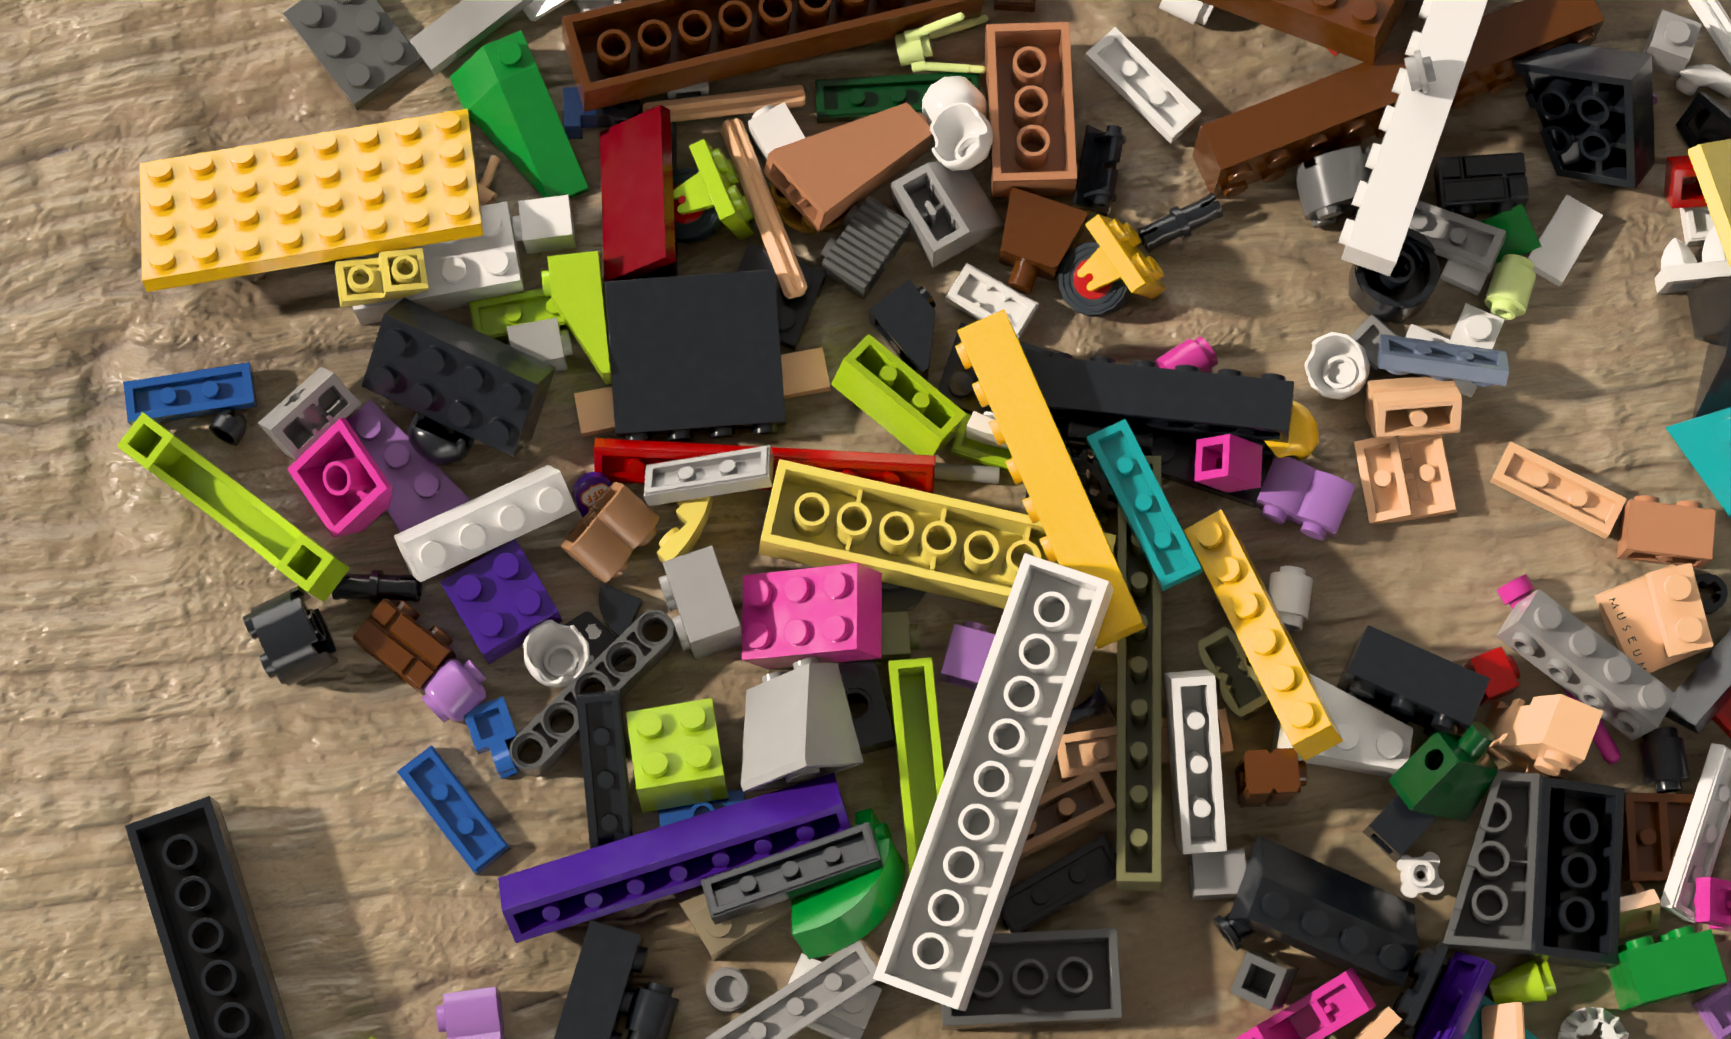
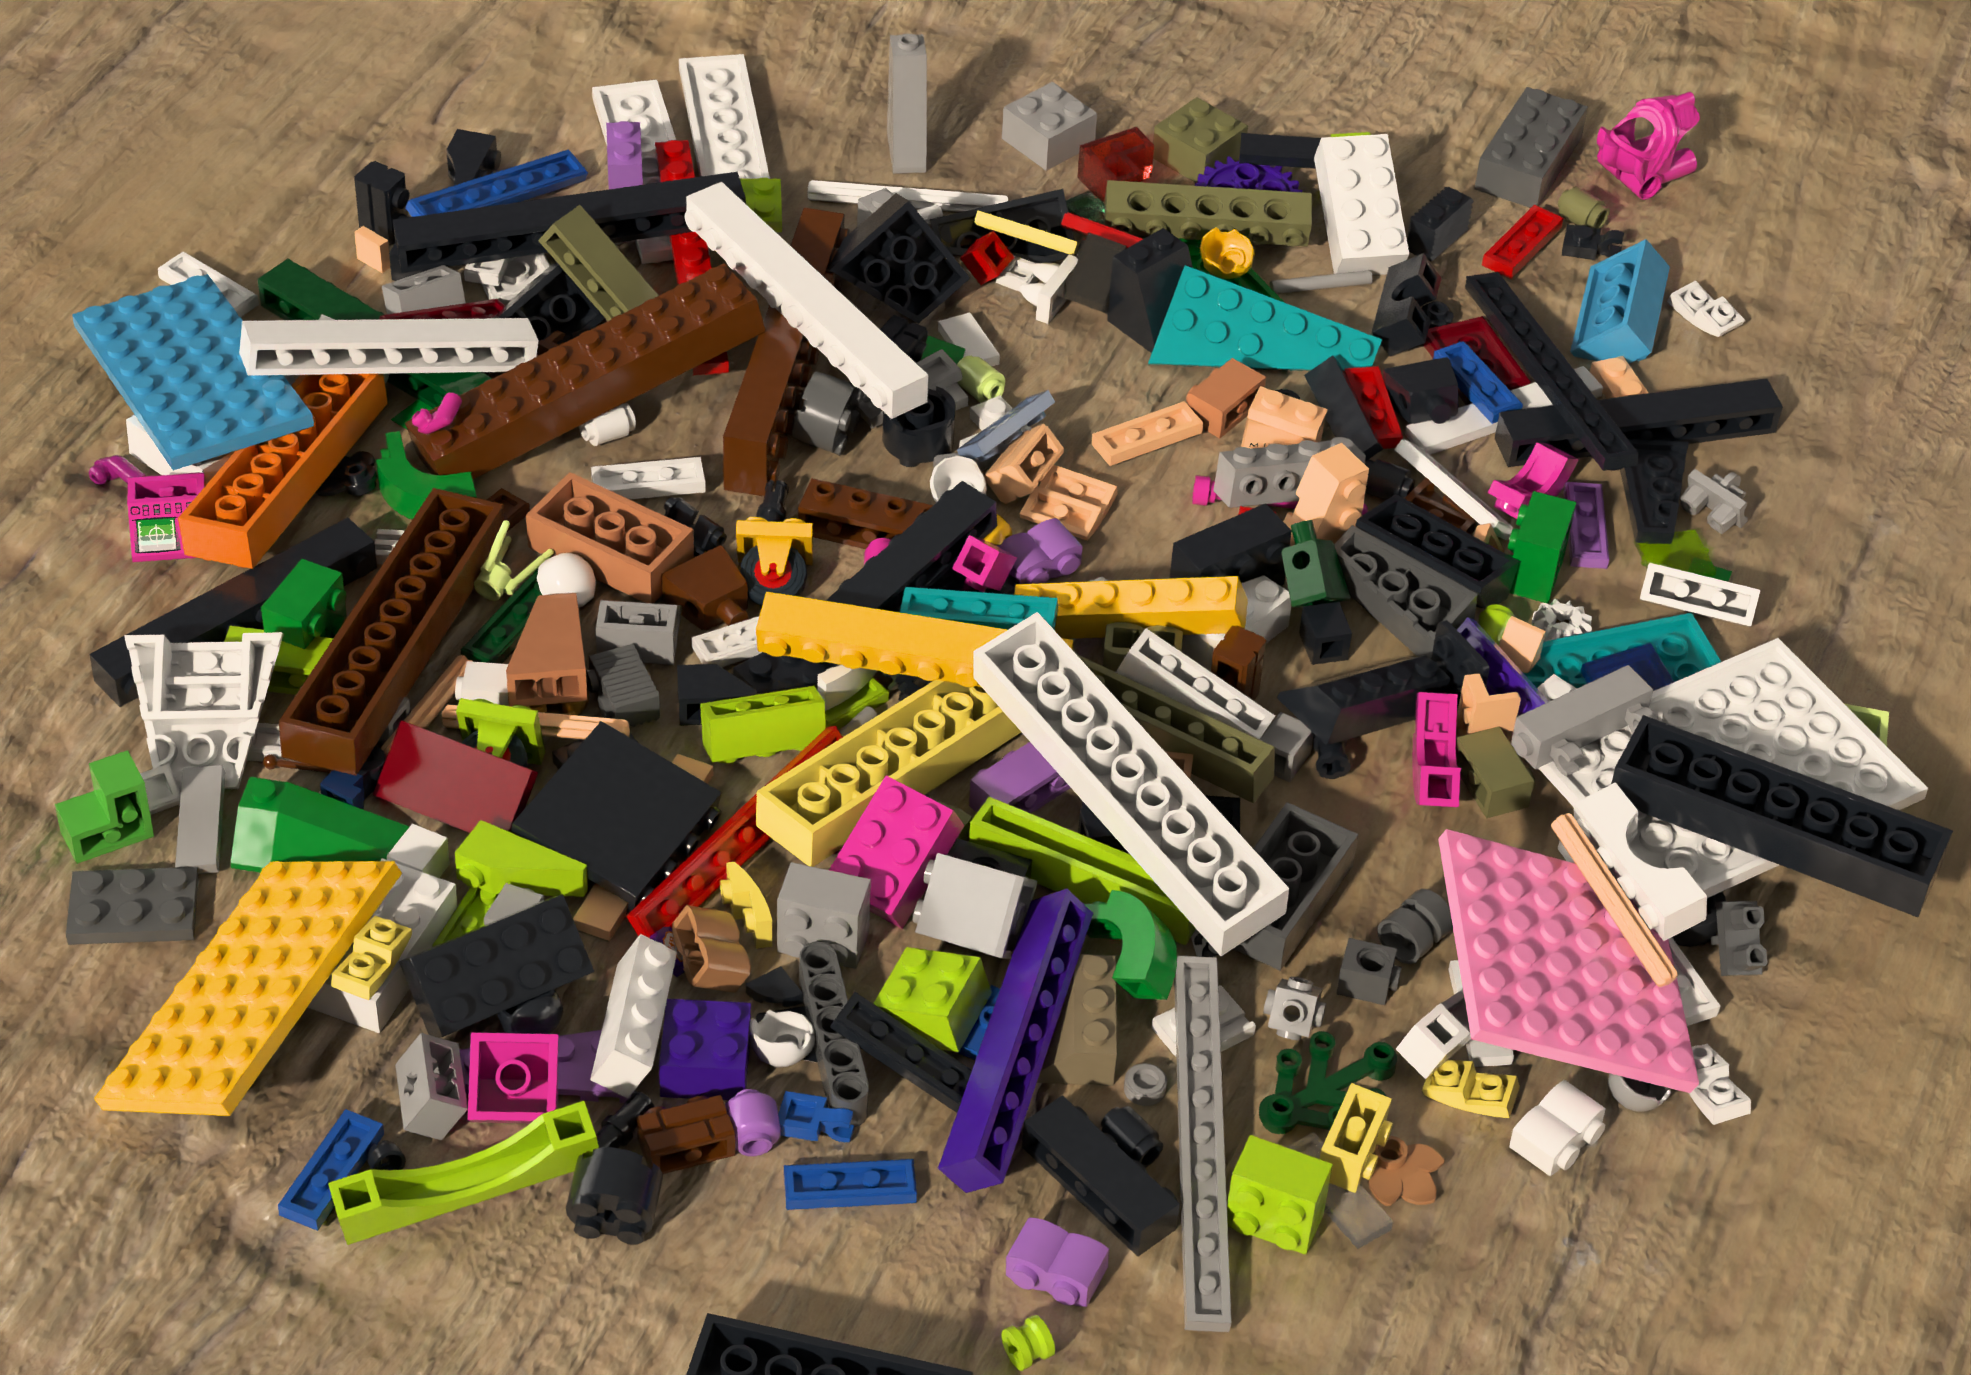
camera: 60 degrees left, 30 degrees down
light grey tile [644,445,774,506] -> none
black tile [701,822,883,925] -> none
white hair [930,102,993,171] -> none
dark grey brick [1230,950,1299,1011] -> none
white plate [1397,852,1444,898] -> none
light grey plate [1404,50,1436,93] -> none
none -> reddish brown brick [798,478,933,549]

